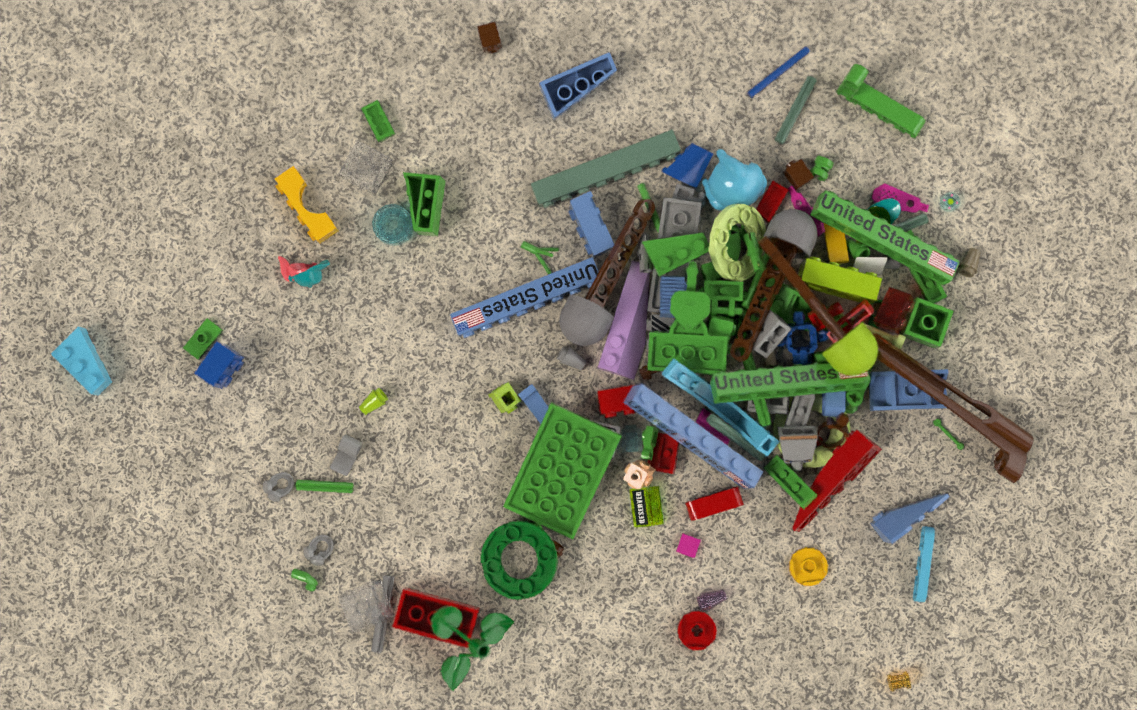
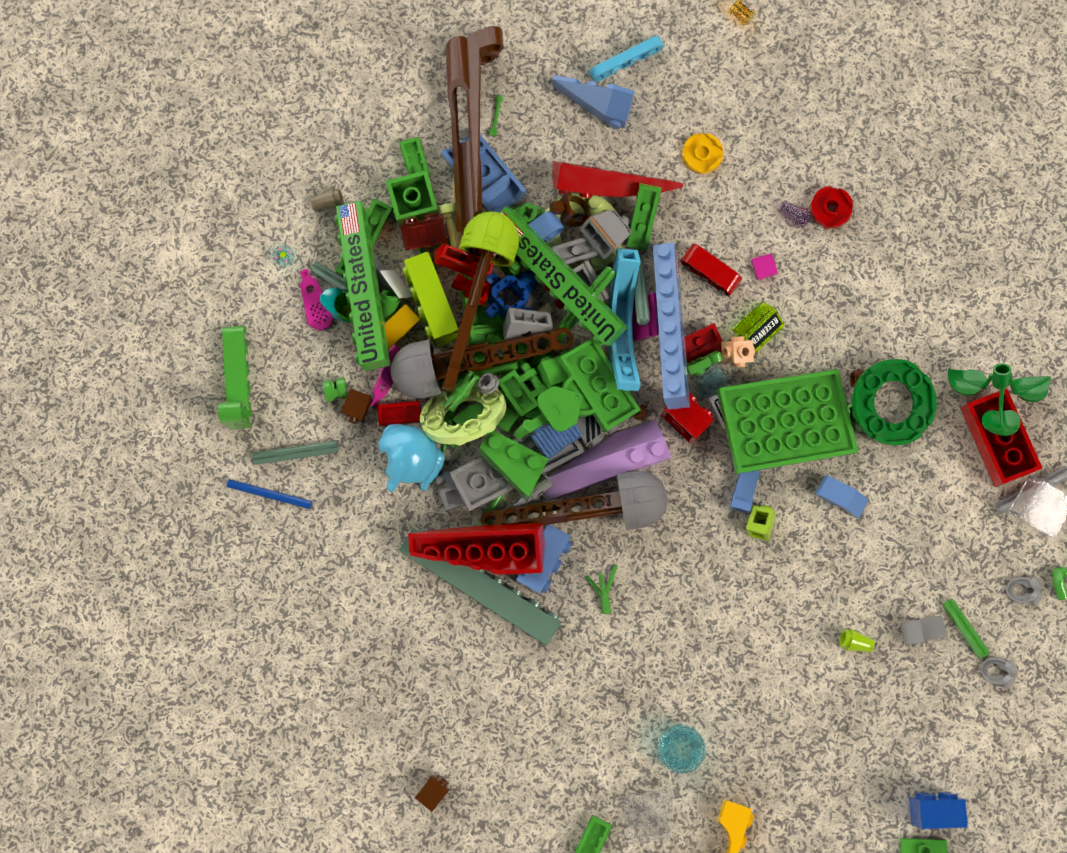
camera: 120 degrees left, 5 degrees down
hair [278,256,330,288] -> none
bright green wedge [403,172,446,237] -> none
medium blue brick [450,257,599,339] -> none
medium blue wedge [539,52,617,120] -> none
light grey cone [556,346,586,371] -> none
blue slope [661,143,713,188] -> none
none -> bright green plate [399,137,431,177]
none -> red wedge [408,523,545,574]
none -> light grey plate [478,373,499,395]
none -> medium blue slope [816,475,869,518]

